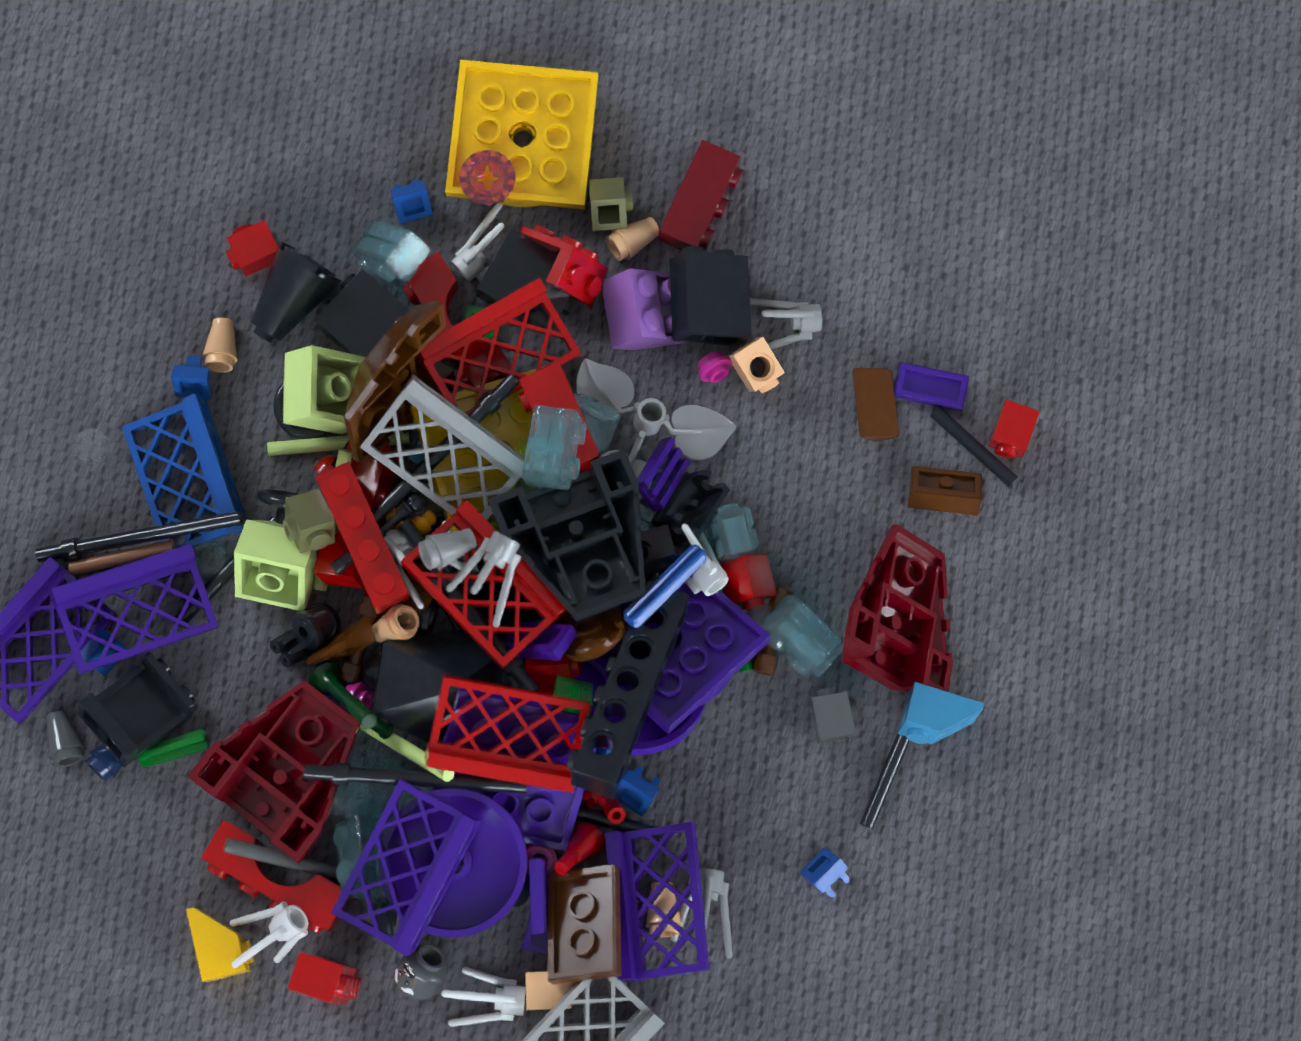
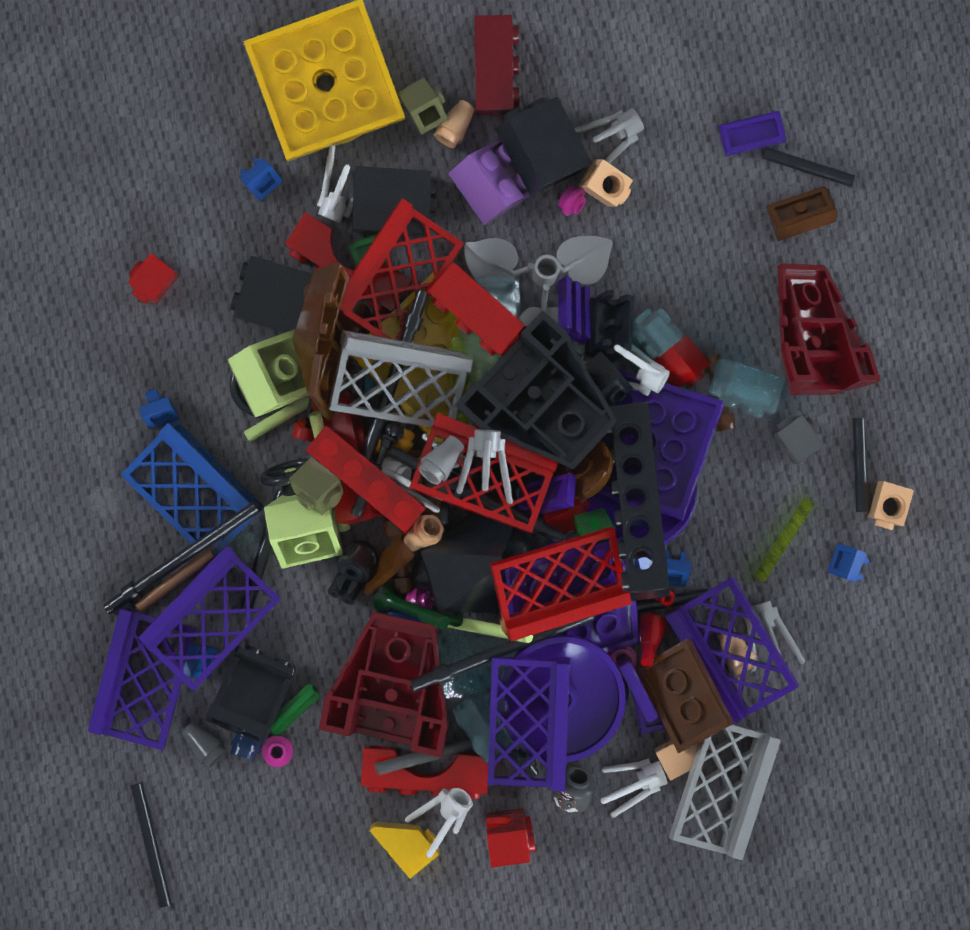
camera: 25 degrees left, 10 degrees up
light nougat cone [202,318,237,373] -> none
black cone [251,241,342,343] -> none
clear light blue brick [351,220,430,282] -> none
clear pink gear [459,150,516,207] -> none
red bracket [520,225,609,306] -> none
clear light blue brick [521,405,586,490] -> none
blue axle [623,544,707,628] -> none
reddish brown slope [852,368,899,442] -> none
dark azure slope [897,682,984,744] -> none
red brick [988,400,1040,459] -> none
none -> dark pink plate [262,735,293,767]
none -> clear neon green bar [754,497,815,583]
none -> light nougat brick [868,481,914,530]

